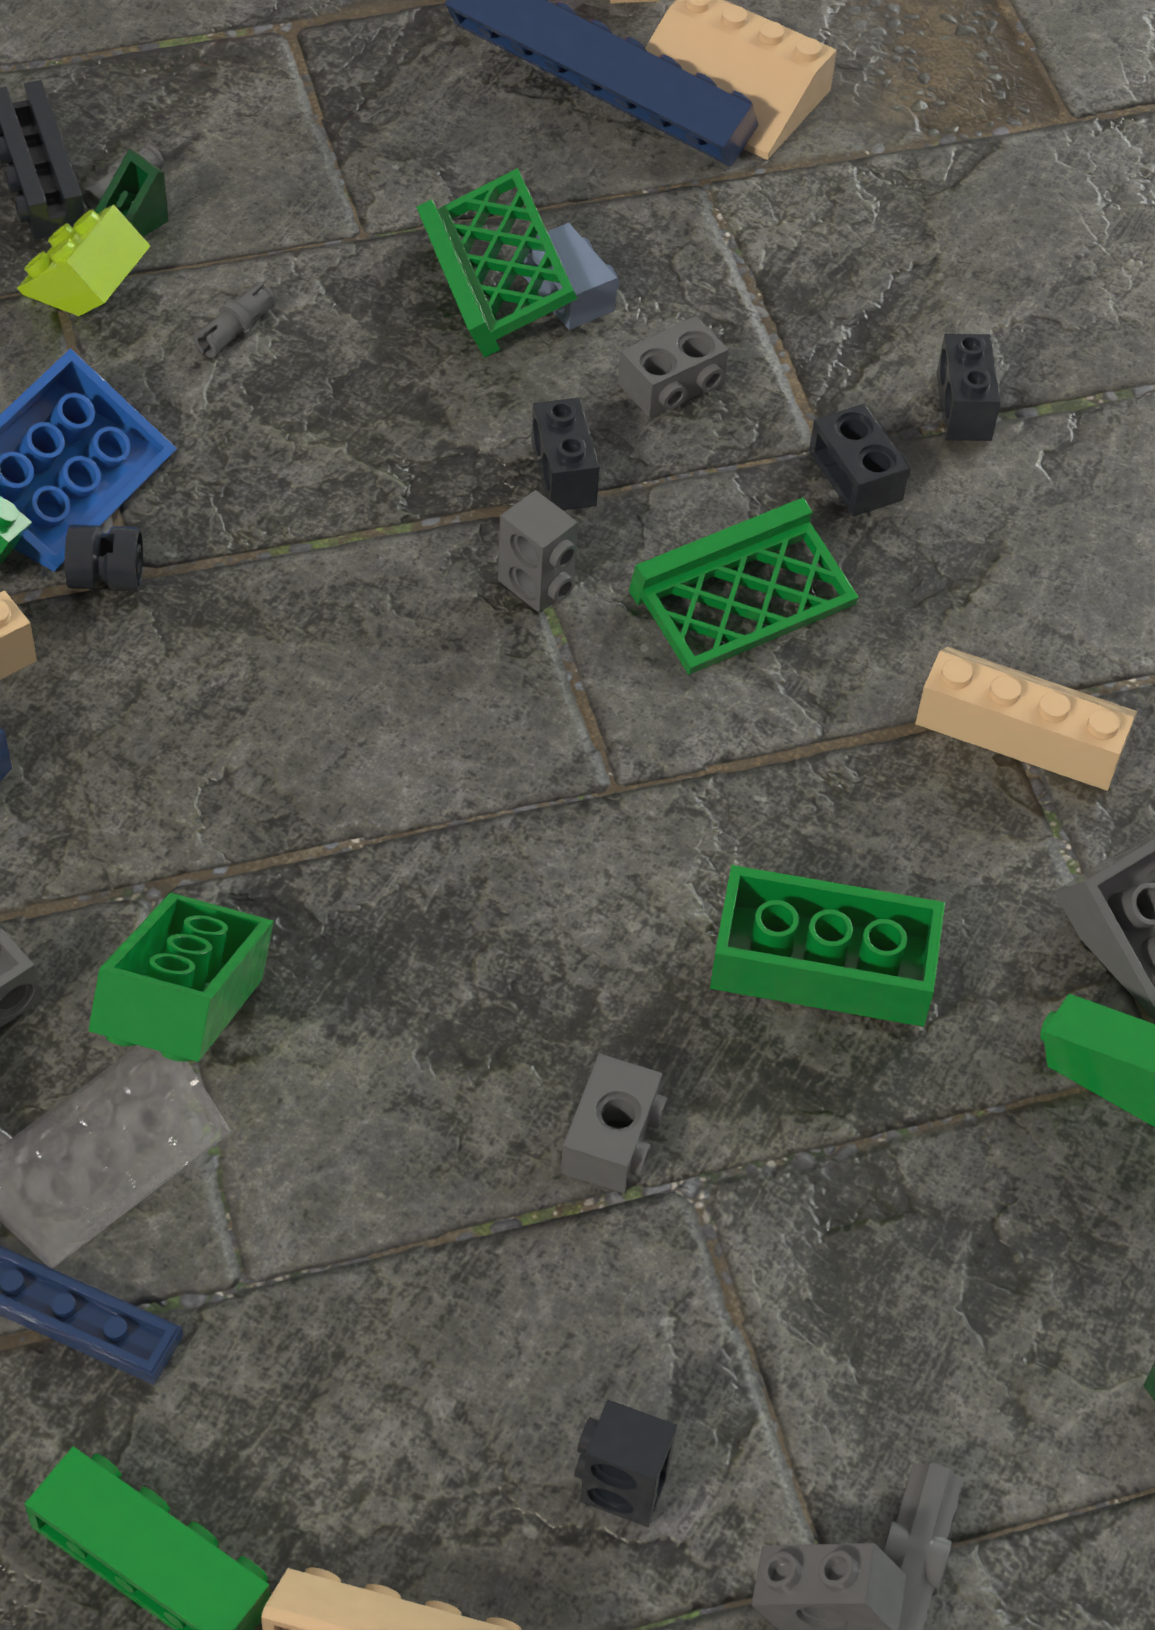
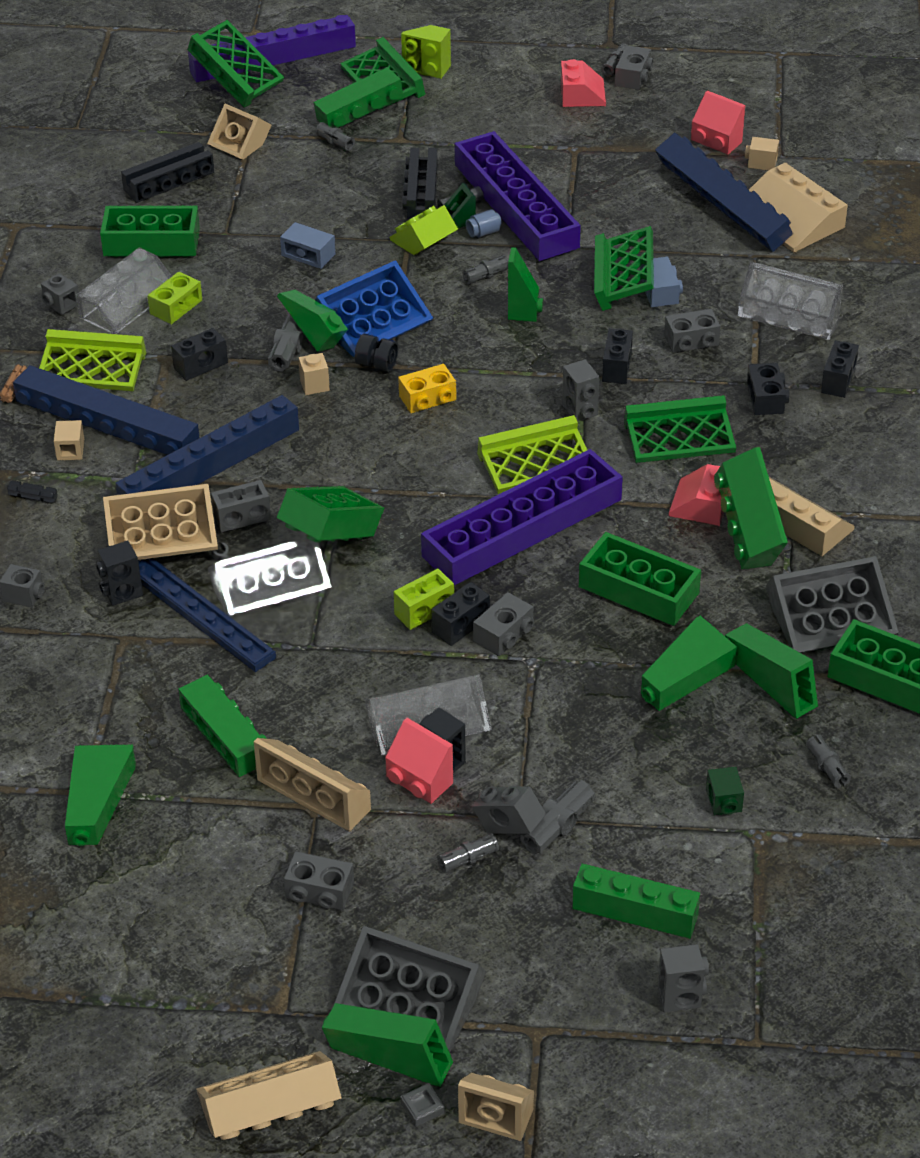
camera: 25 degrees right, 10 degrees down
none -> clear slope [364,674,492,755]
none -> coral slope [385,718,453,804]
none -> lime brick [393,569,454,630]
none -> yellow brick [398,364,456,413]
none -> dark purple brick [421,449,623,586]
none -> black brick [431,582,490,646]
none -> dark purple brick [454,131,581,261]
none -> sand blue brick [466,209,502,238]
none -> lime fence [477,415,587,494]
none -> green slope [508,247,543,322]
none -> green slope [641,616,737,711]
none -> coral slope [669,464,724,526]
none -> green slope [714,447,788,569]
none -> clear slope [738,262,843,340]

